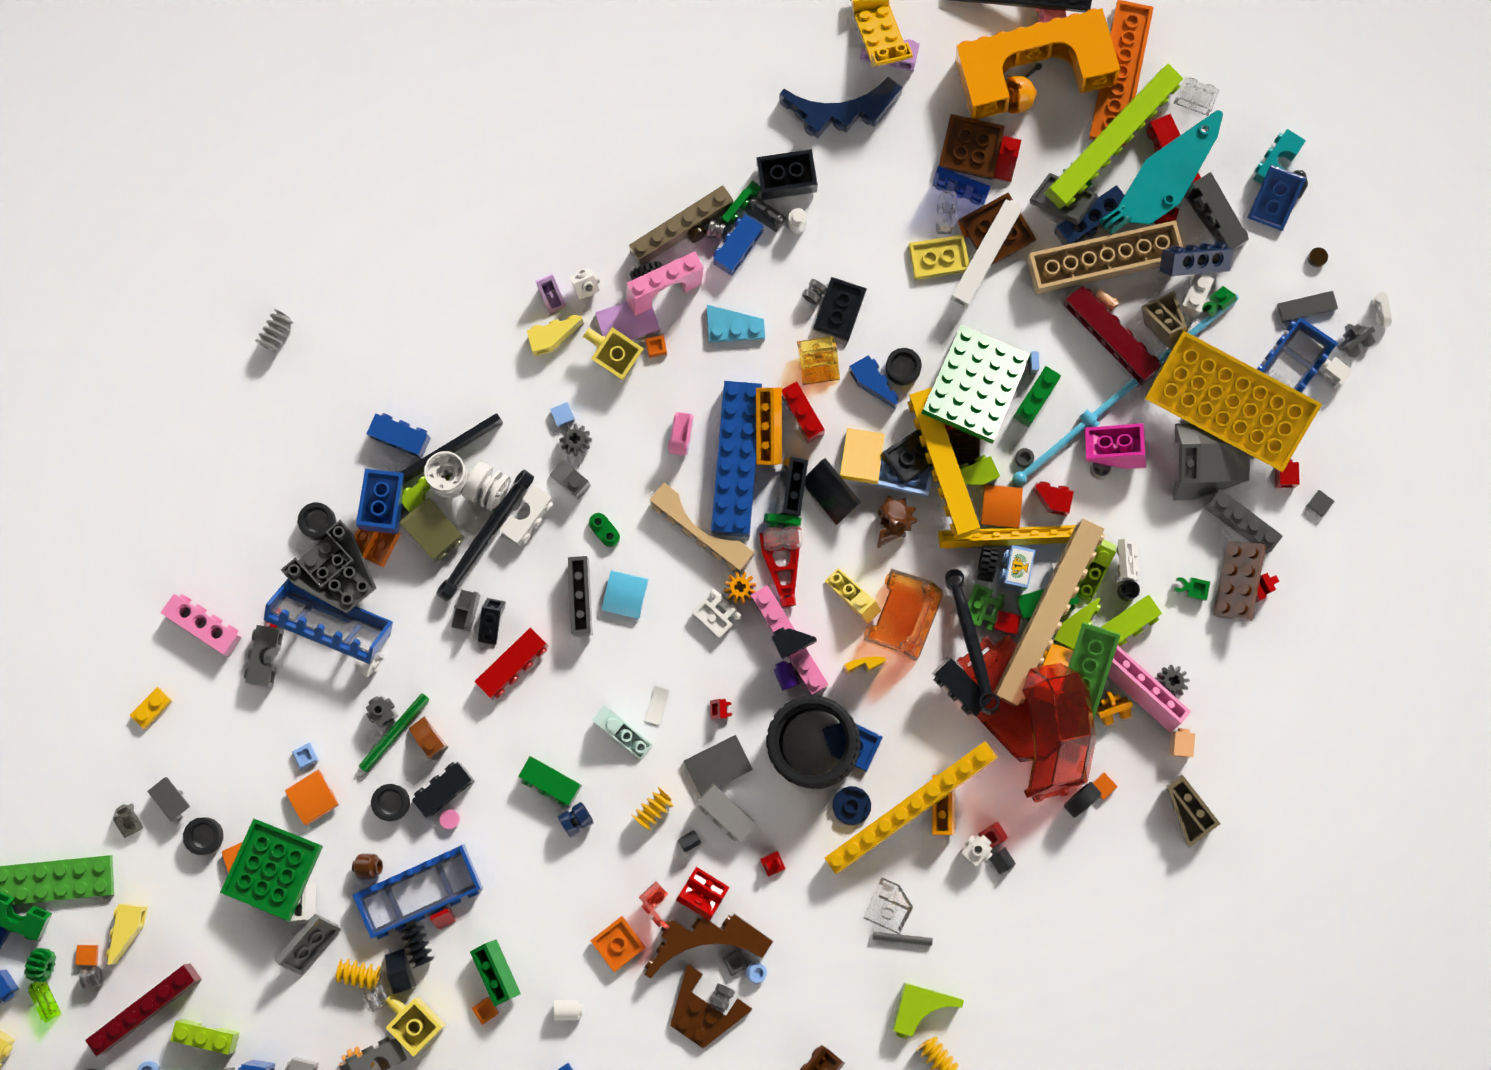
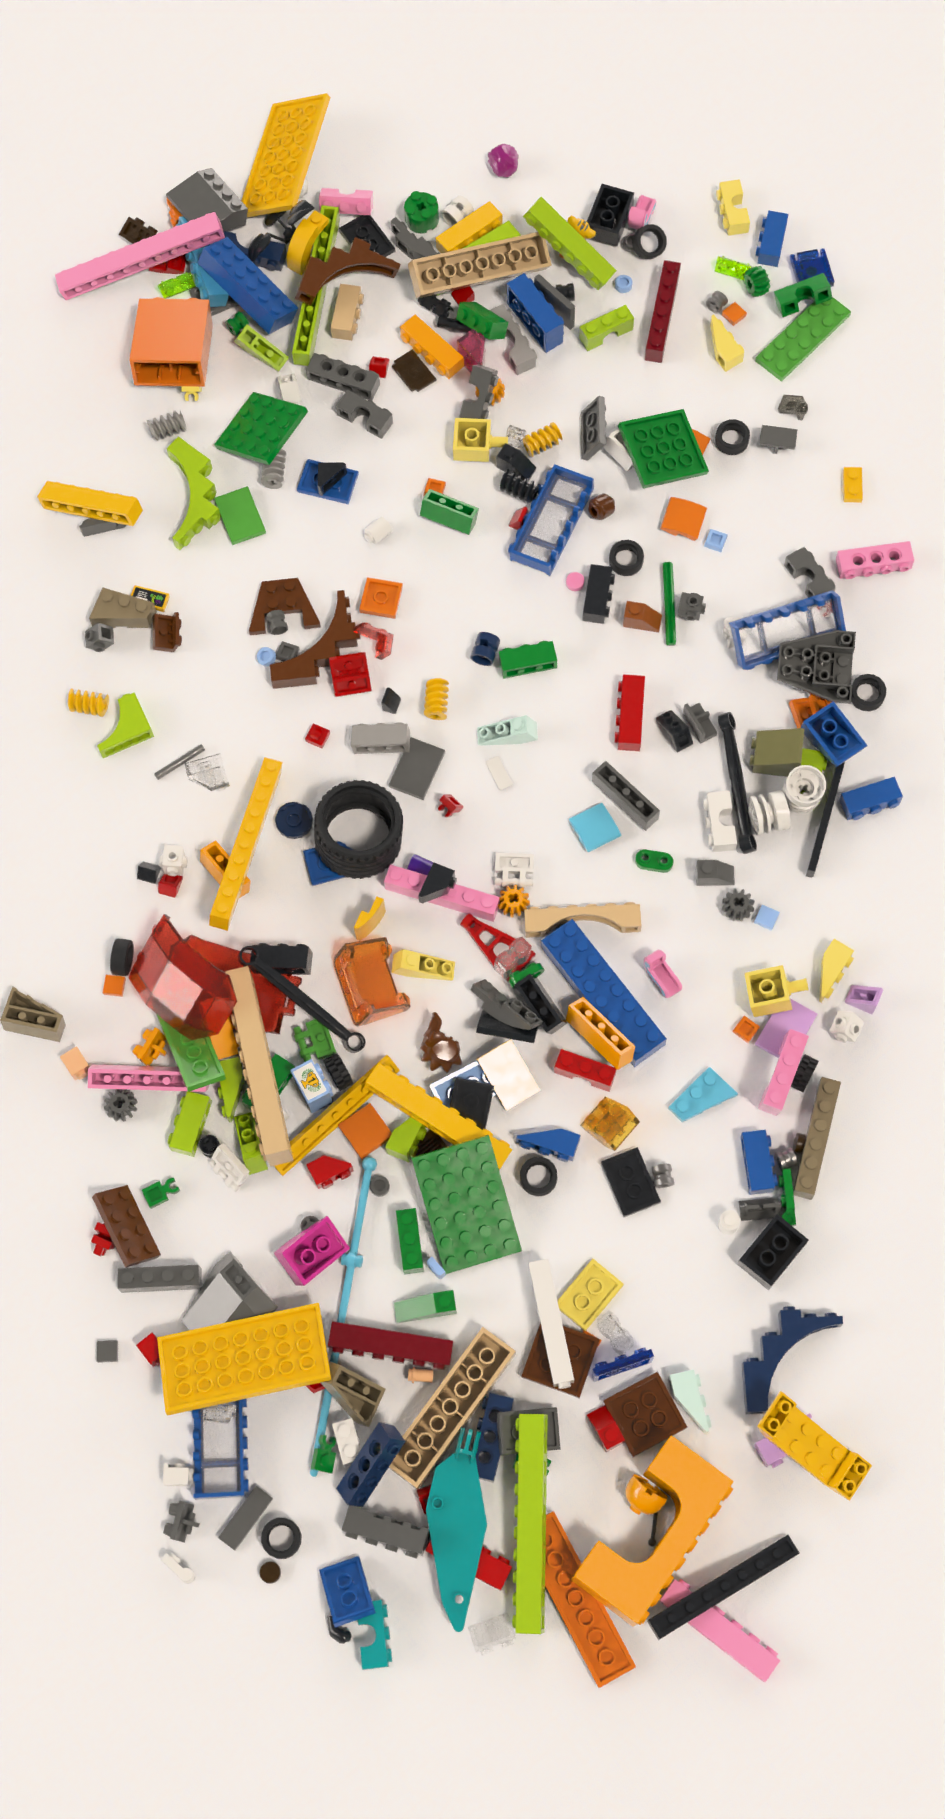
camera: 140 degrees right, 10 degrees down
red slope [994,611,1022,635] -> none
none -> black tyre [261,1517,302,1559]
none -> slope [394,1290,457,1323]
none -> dark grey slope [470,979,543,1030]
none -> light aqua slope [669,1369,712,1434]

